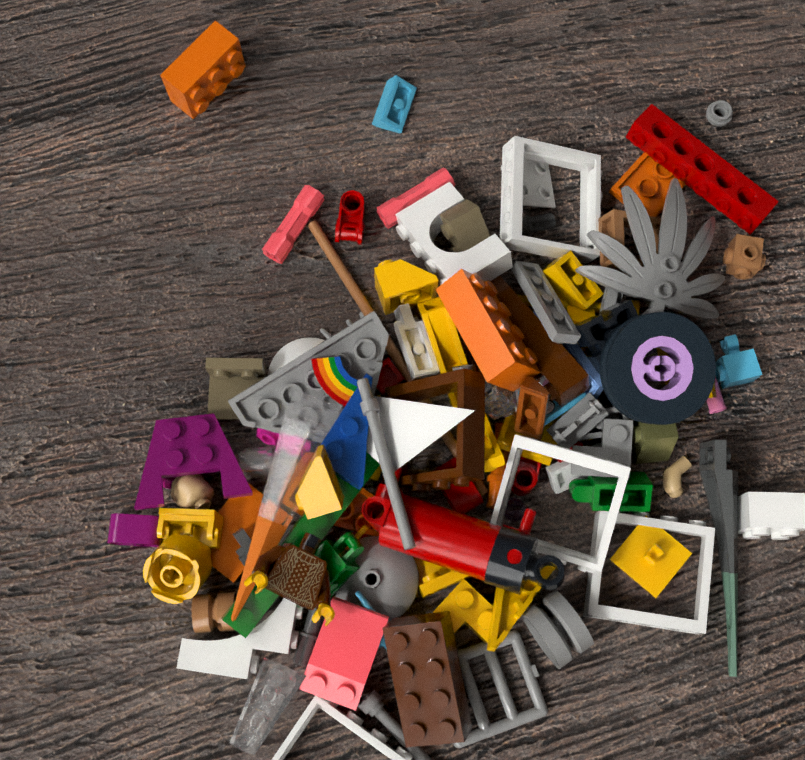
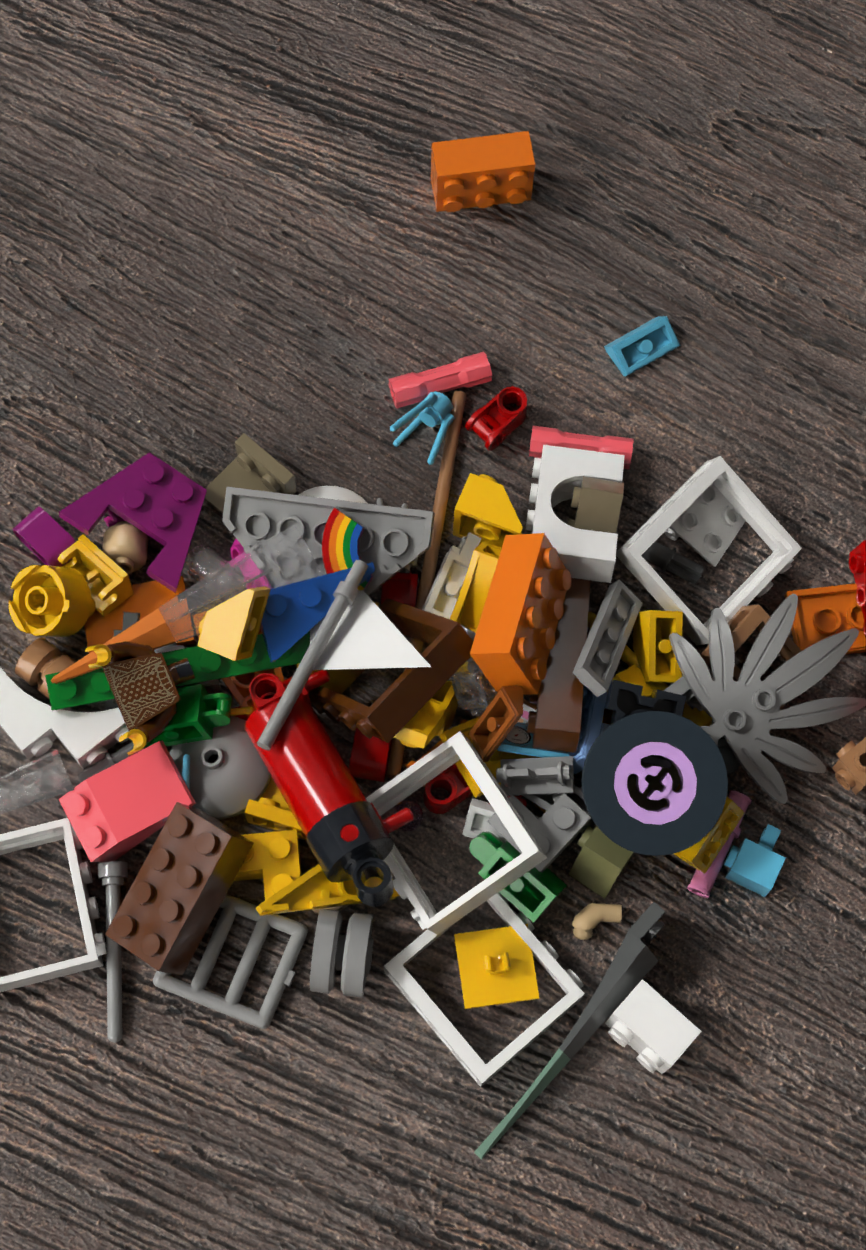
camera: 40 degrees right, 5 degrees down
none -> medium azure plant [390,391,455,465]

